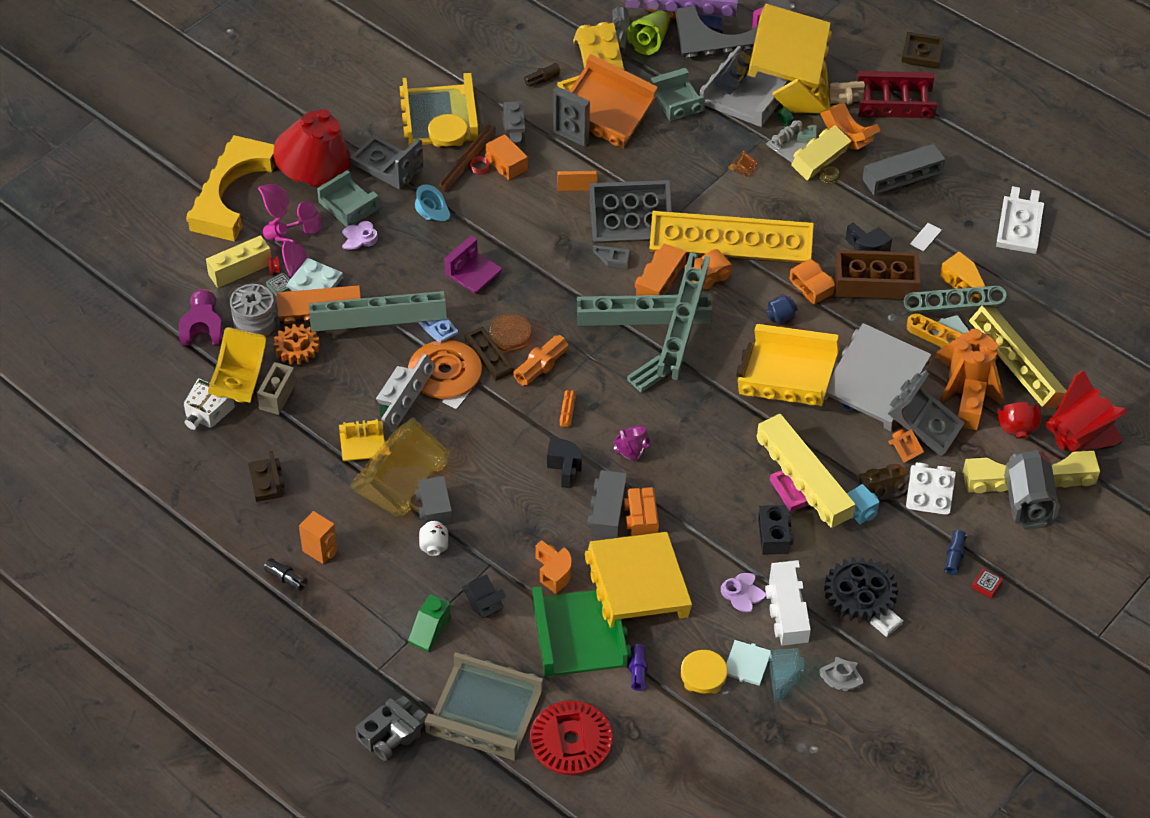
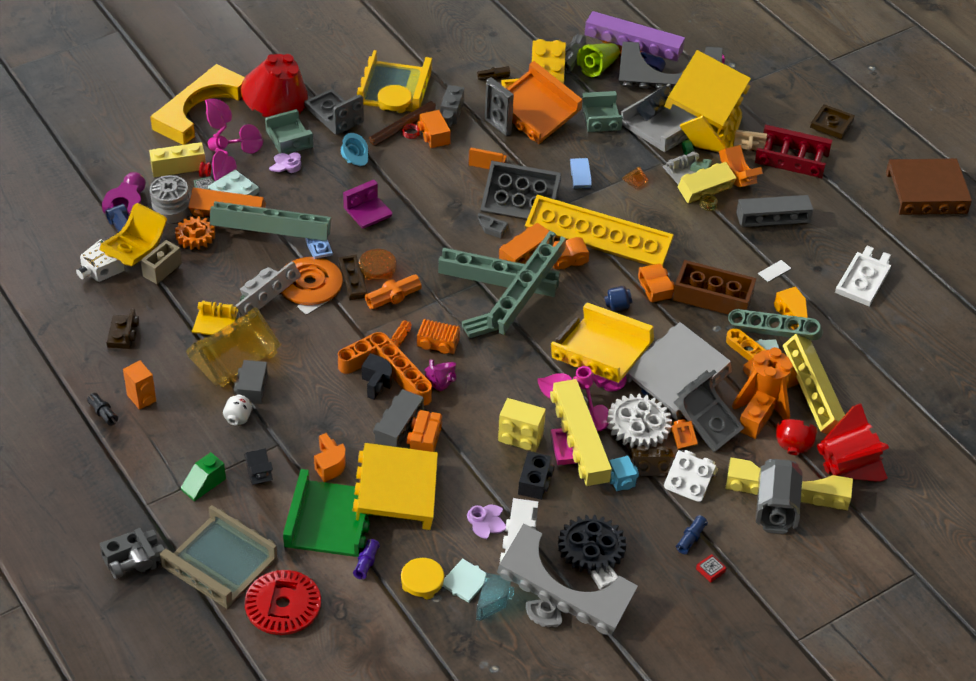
camera: 15 degrees right, 5 degrees down
black brick [845,222,893,252] -> none
none -> dark blue piece [105,204,129,232]
none -> orange beam [338,332,432,405]
none -> orange brick [417,319,460,354]
none -> light grey arch [497,523,638,636]
none -> light yellow brick [498,398,546,452]
none -> dark pink plant [538,366,627,432]
none -> light blue slope [570,158,592,188]
none -> white gear [607,393,672,448]
none -> reddish brown panel [886,158,972,215]

